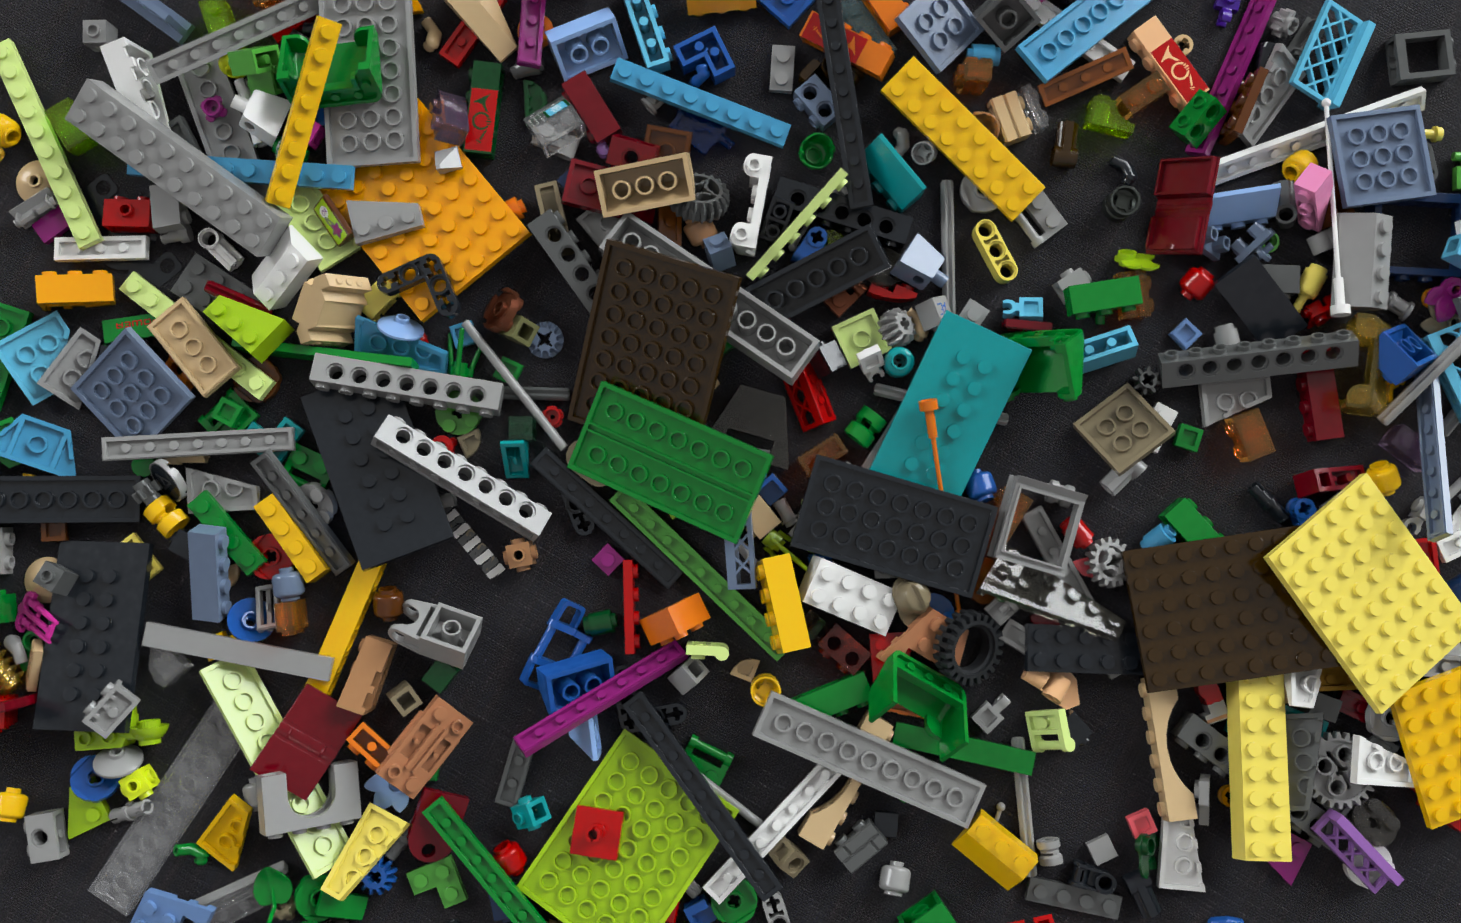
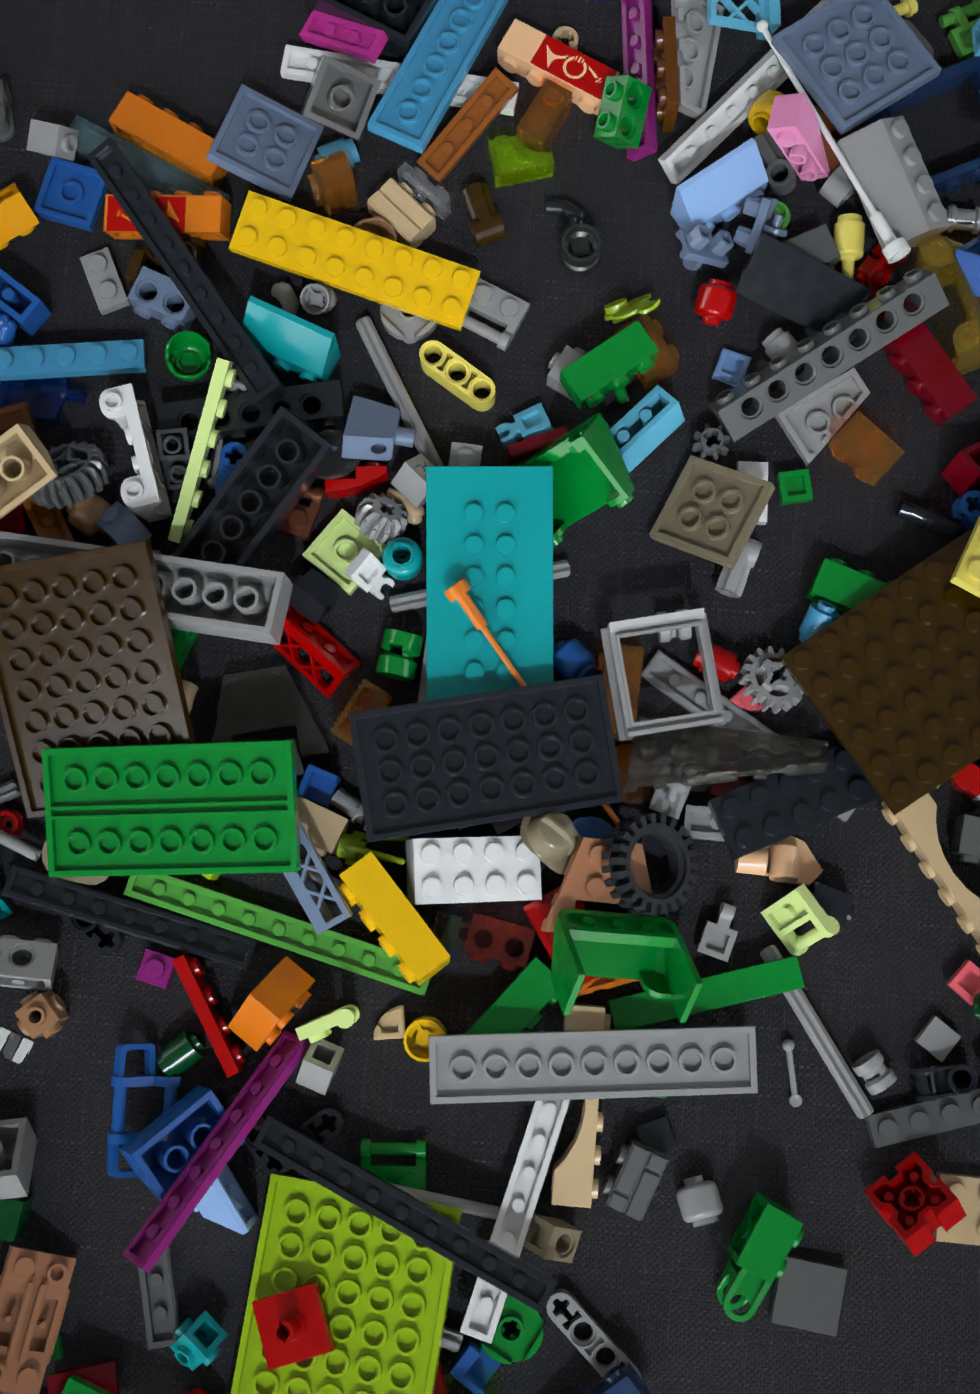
camera: 20 degrees left, 5 degrees down
yellow slope [952,809,1038,891] -> none
dark red piece [1145,156,1221,255] -> none

